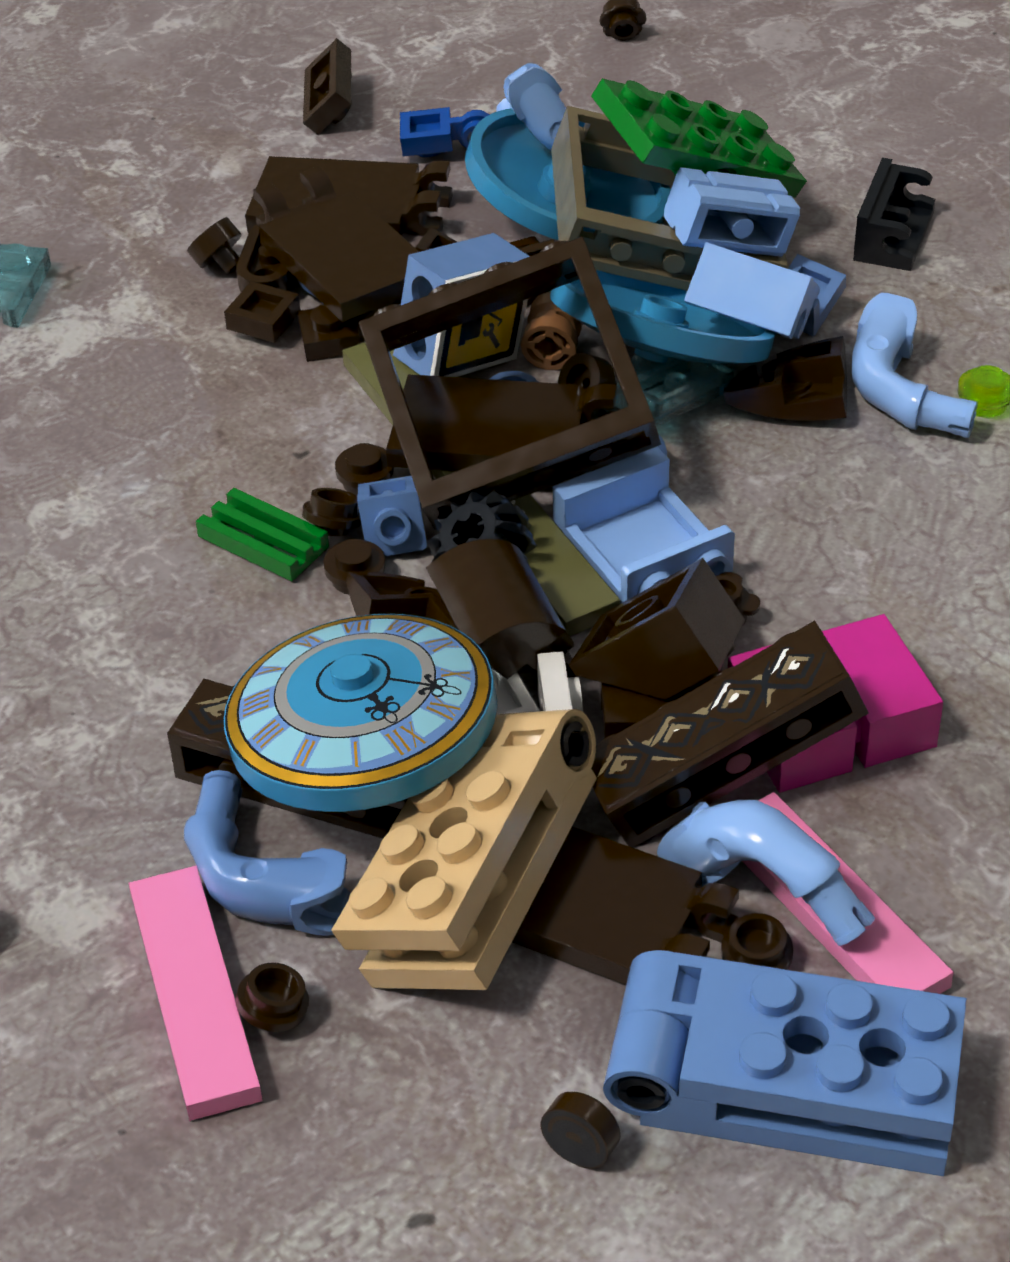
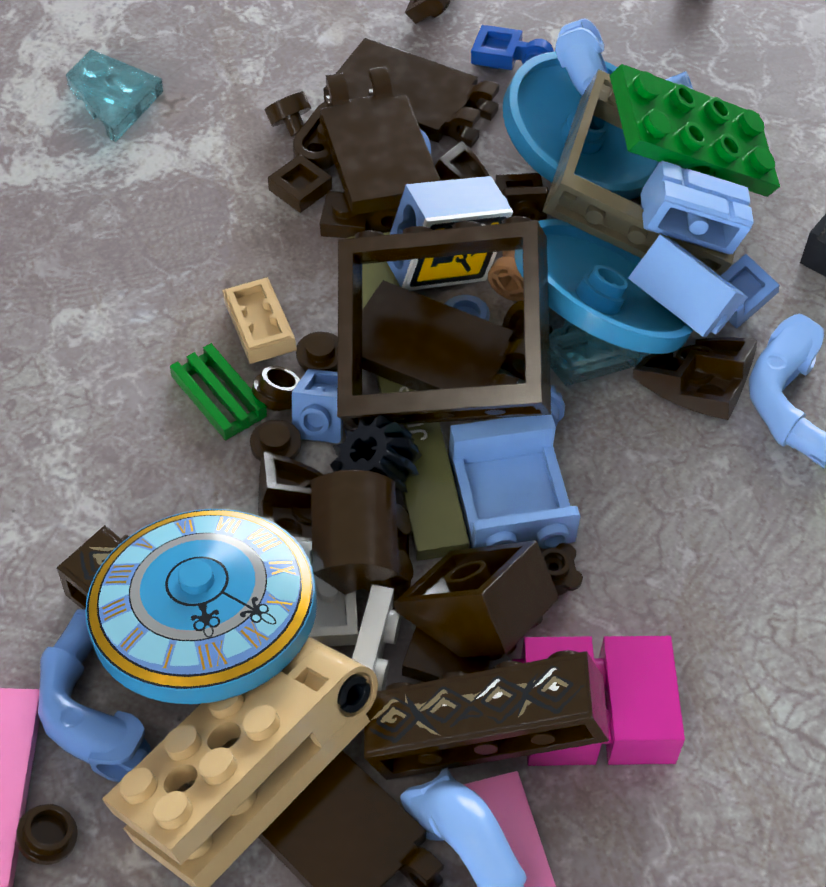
camera: 15 degrees right, 10 degrees up
none -> tan plate [222,277,297,364]

